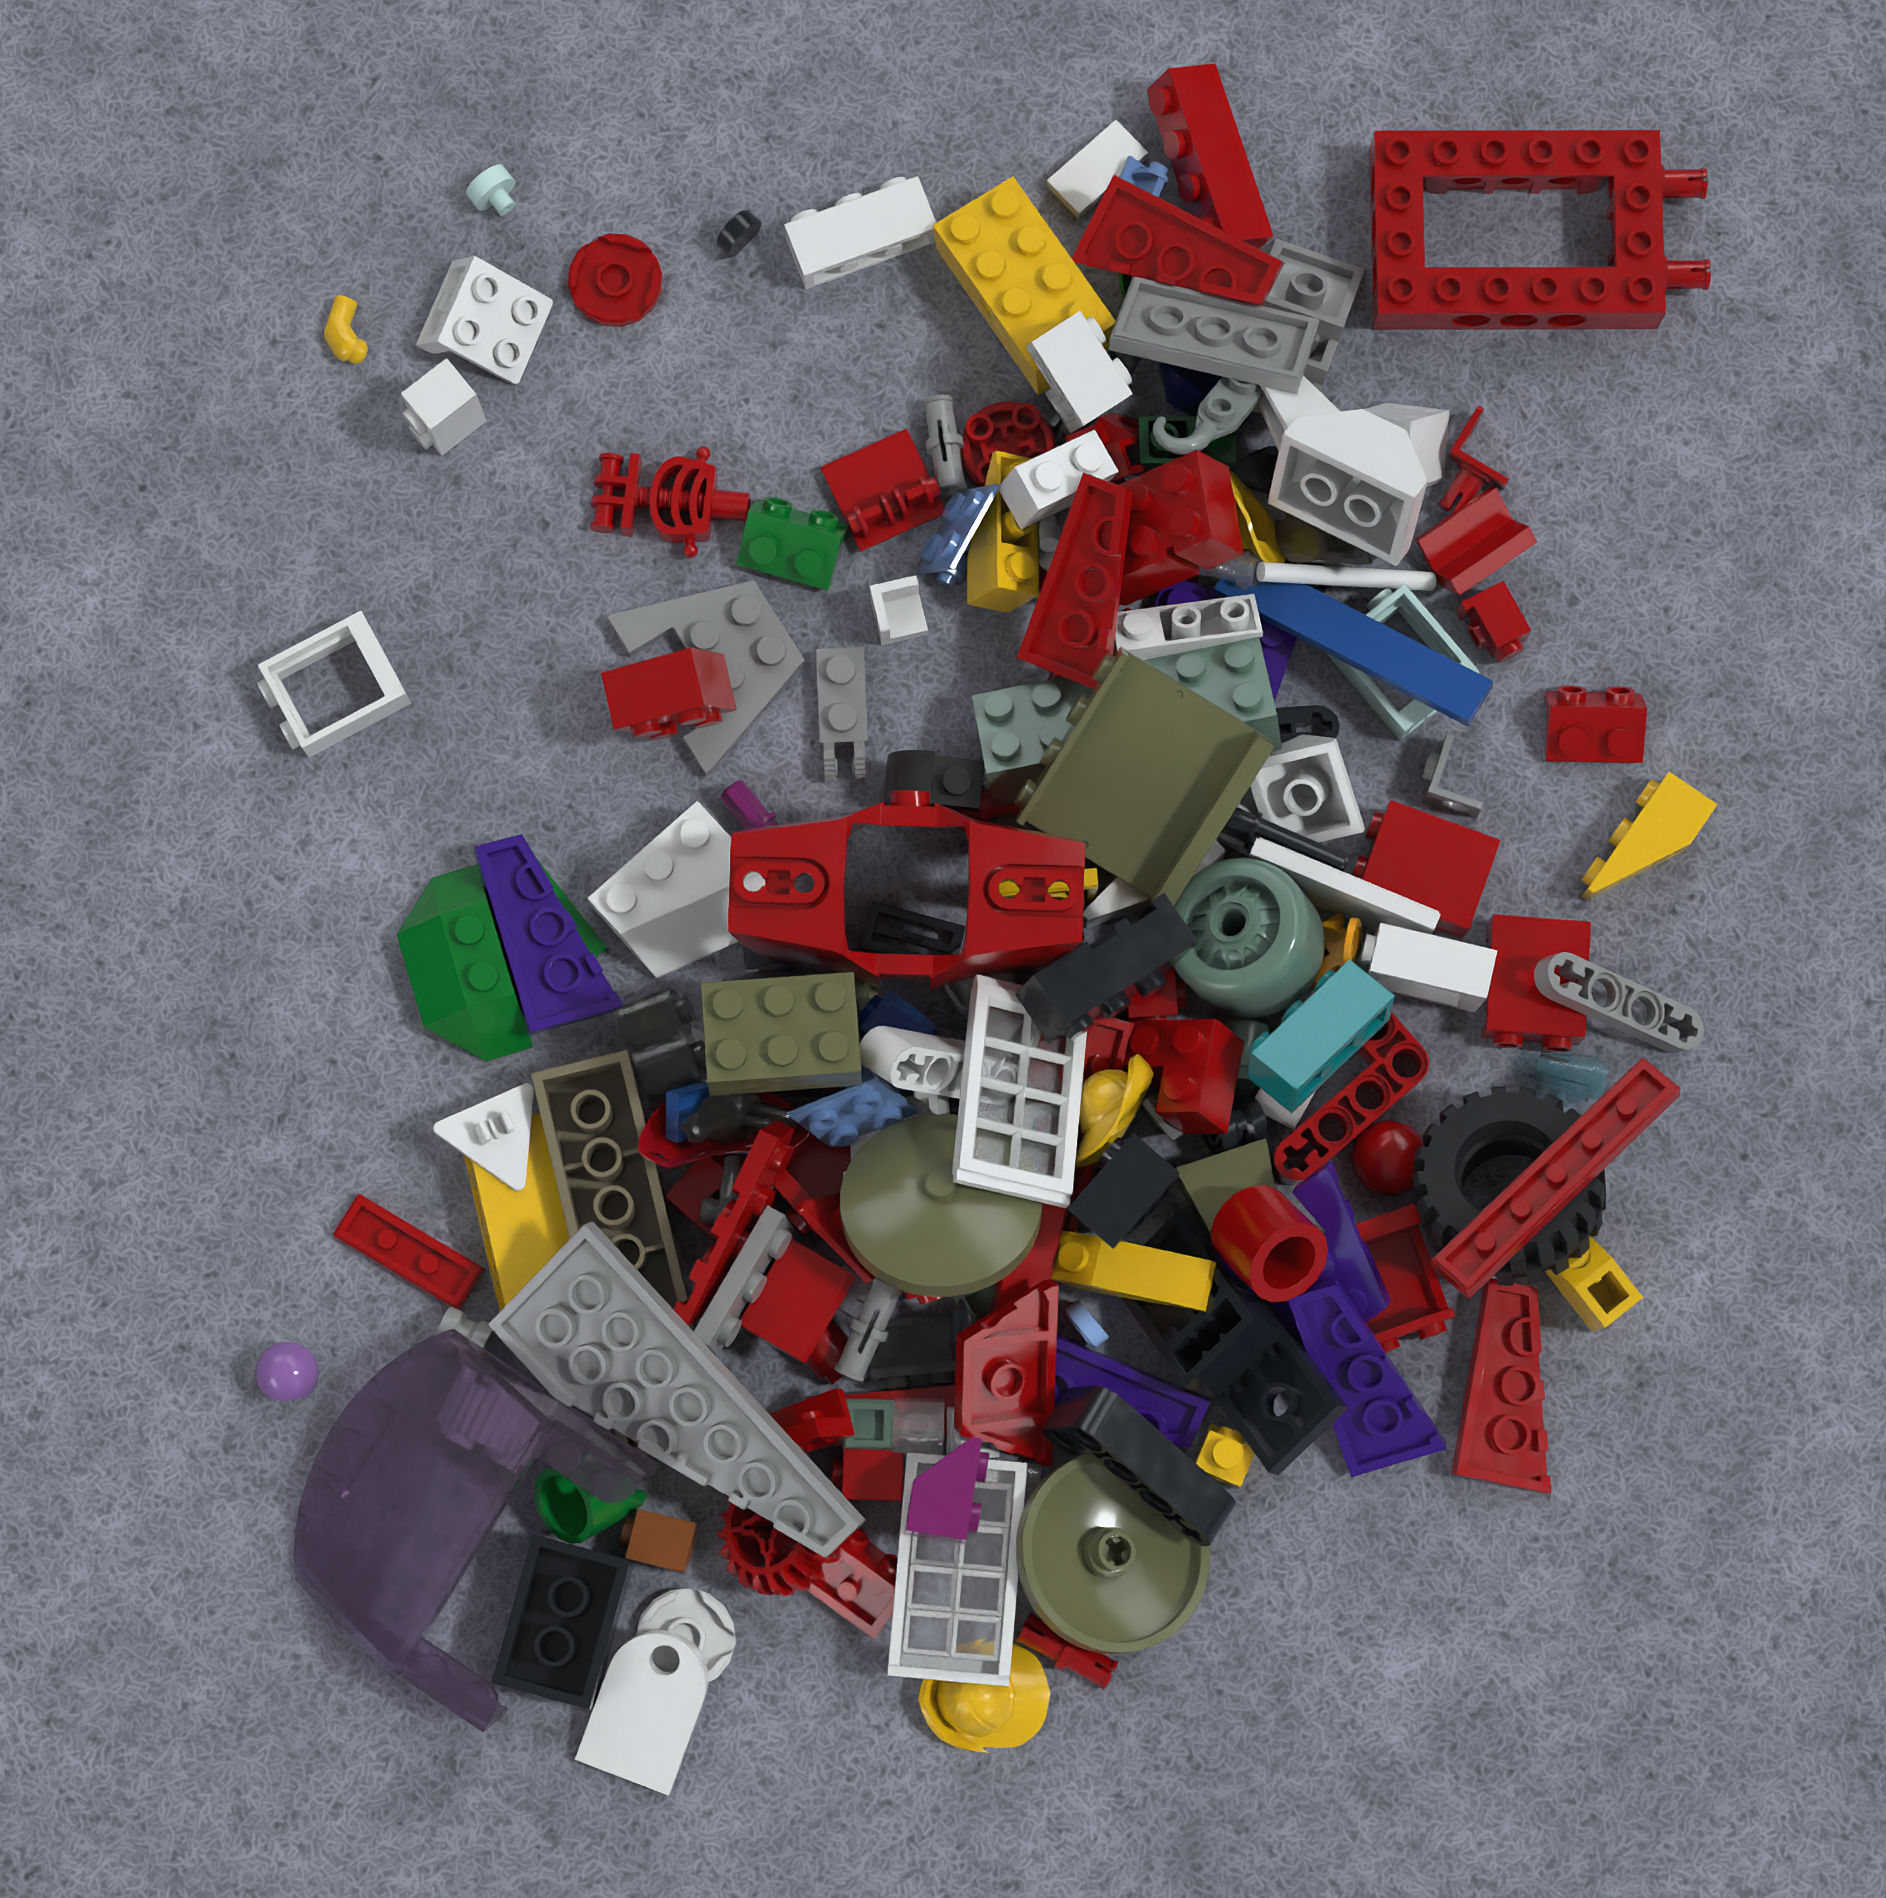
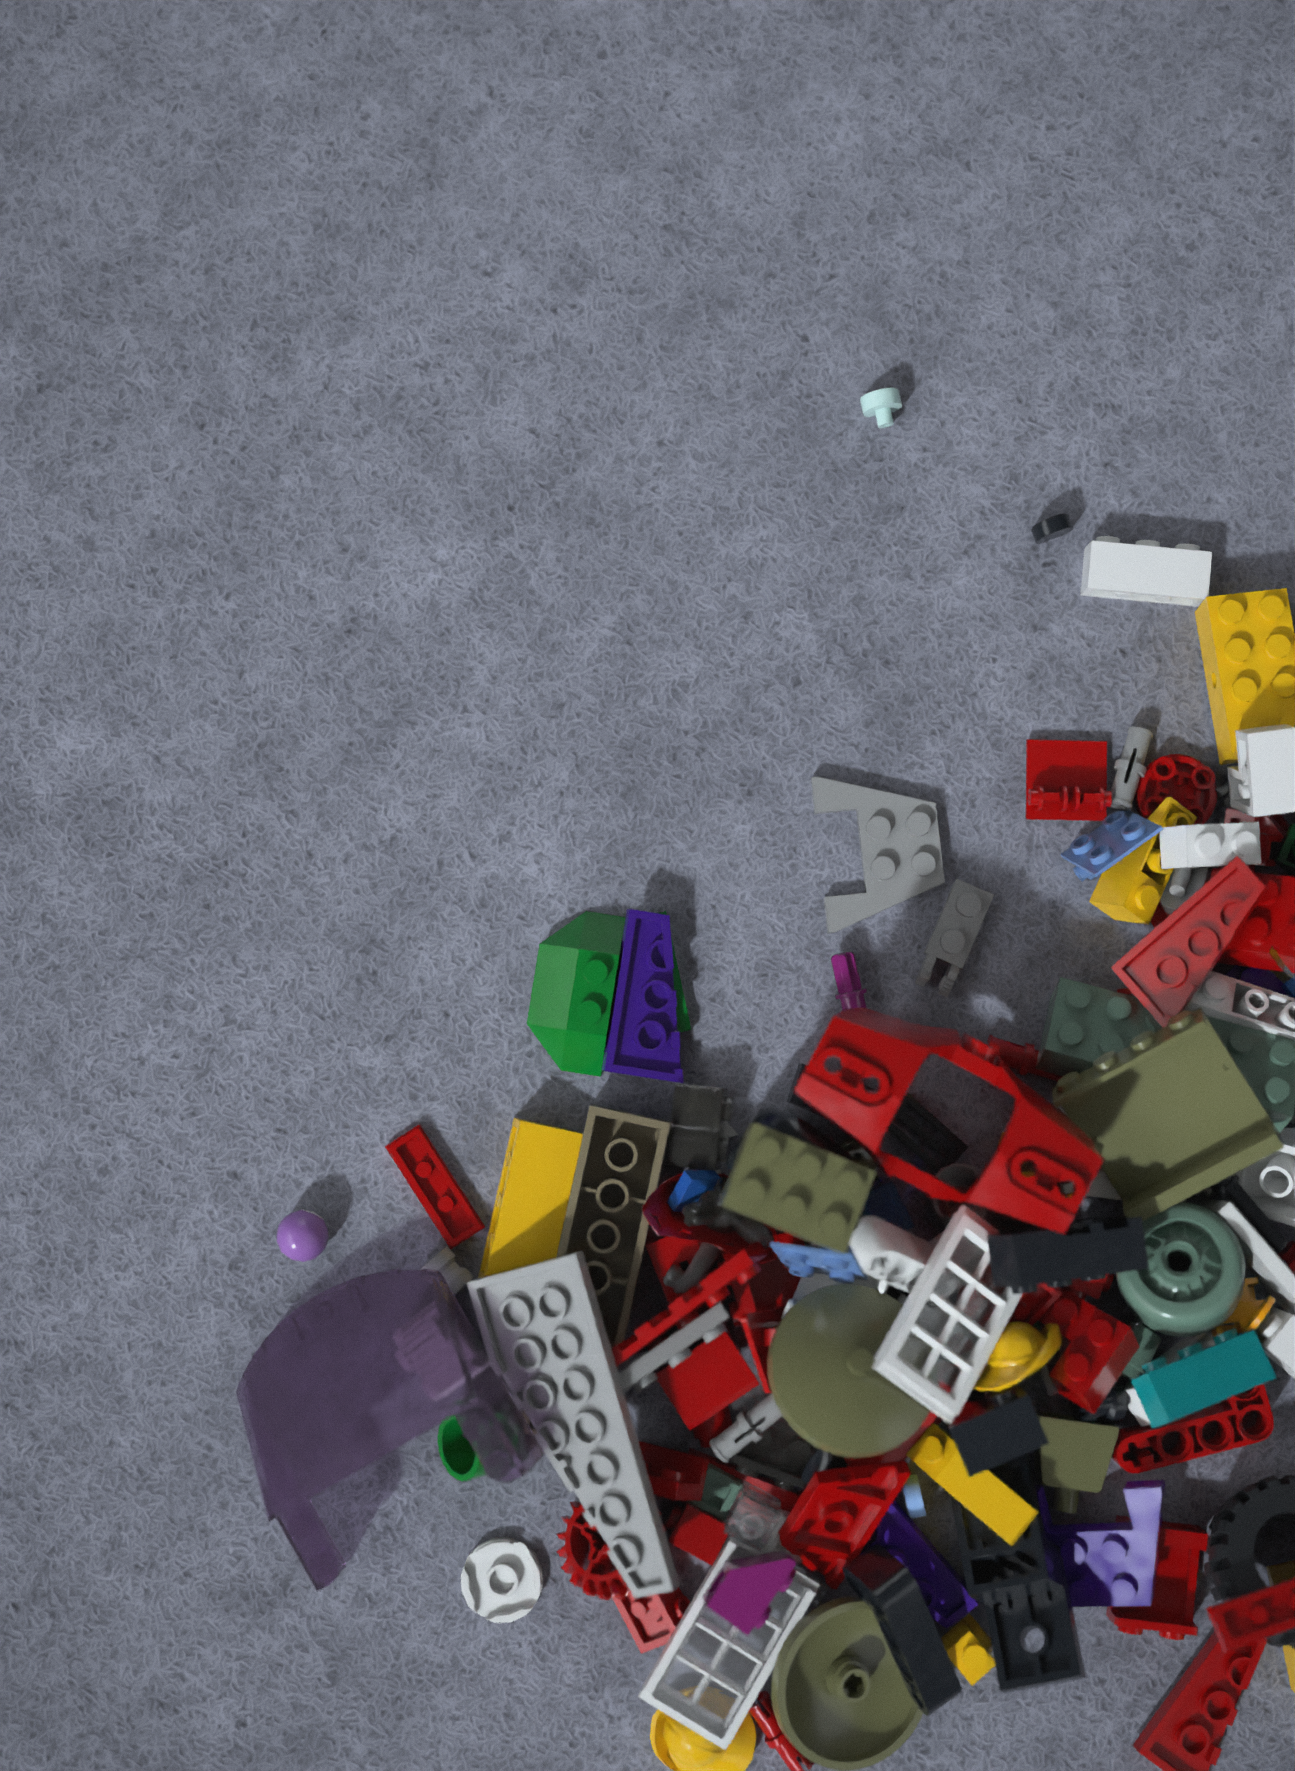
camera: 25 degrees right, 5 degrees up
white window [257,611,412,757] -> none
yellow arm [324,295,368,365] -> none
white brick [401,358,486,456] -> none
white bracket [416,256,553,384] -> none
white piece [433,1083,534,1191] -> none
black brick [491,1534,635,1709] -> none
red tile [568,233,663,327] -> none
white tile [575,1630,709,1796] -> none
white wedge [588,801,765,979] -> none
red torso [590,446,751,558] -> none
red brick [601,647,737,740] -> none
dark orange brick [620,1509,699,1573] -> none
green bracket [736,497,848,590] -> none
white panel [869,576,928,646] -> none
pearl dark grey brick [882,750,984,812] -> none
red piece [1210,1185,1328,1302] -> none
dark purple wing [1288,1278,1447,1477] -> none
red hair [1351,1120,1424,1196] -> none

